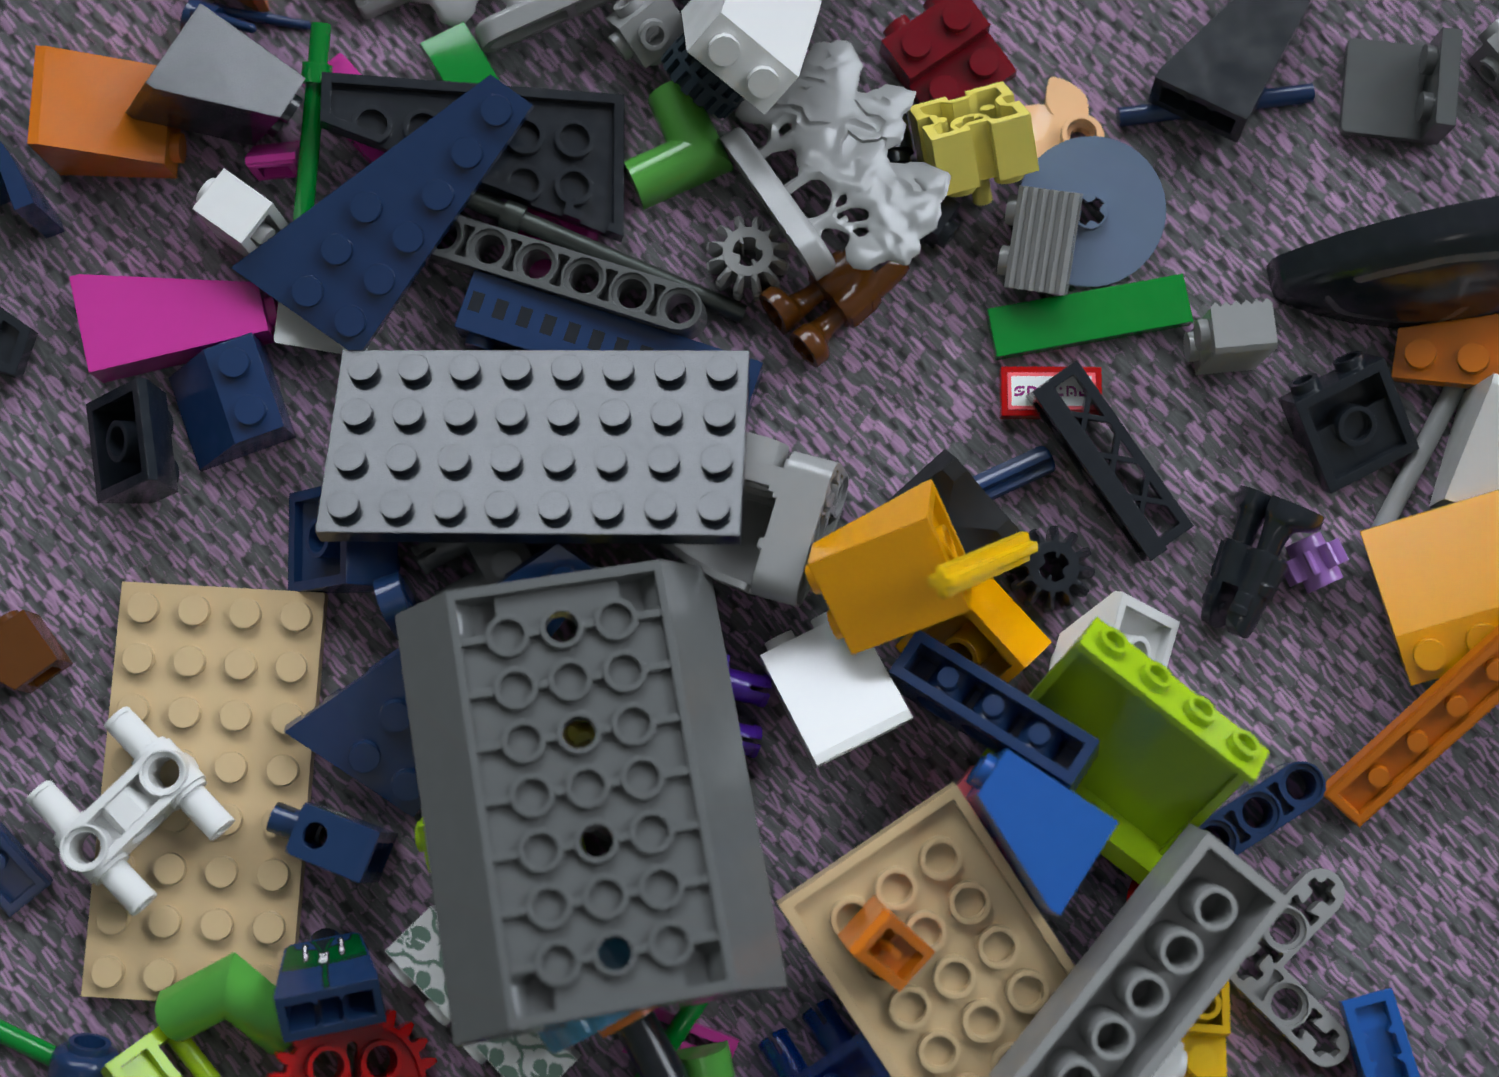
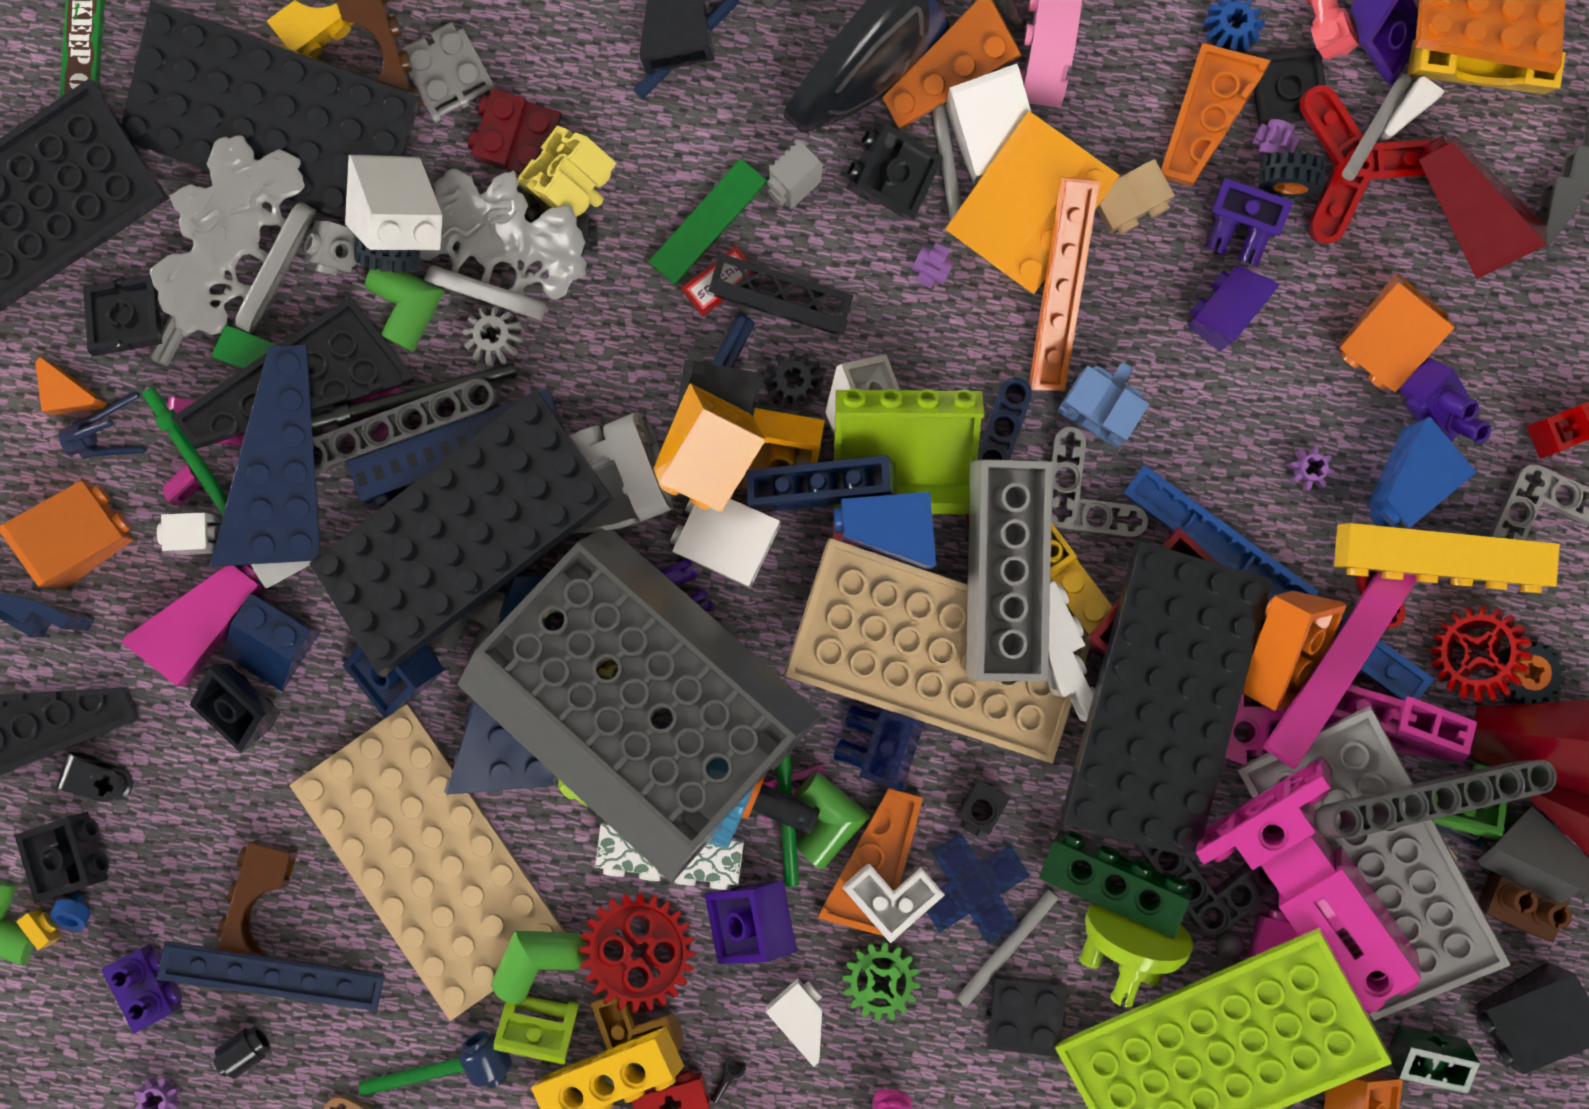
camera: 40 degrees left, 5 degrees up
white piece [25,706,235,916] -> none
slope [125,3,306,146] -> none
dark blue torso [266,802,398,883] -> none
dark blue torso [274,928,387,1043] -> none
dark blue beam [373,571,417,640] -> none
reddish brown piece [759,250,910,368] -> none
orange slope [838,895,936,992] -> none
yellow axle [928,531,1038,598] -> none
light grey brick [997,185,1083,295] -> none
sand blue piece [1017,136,1166,287] -> none
light nougat plate [1025,77,1105,158] -> none
black piece [1201,485,1325,639] -> none
none -> medium blue brick [1056,363,1149,448]

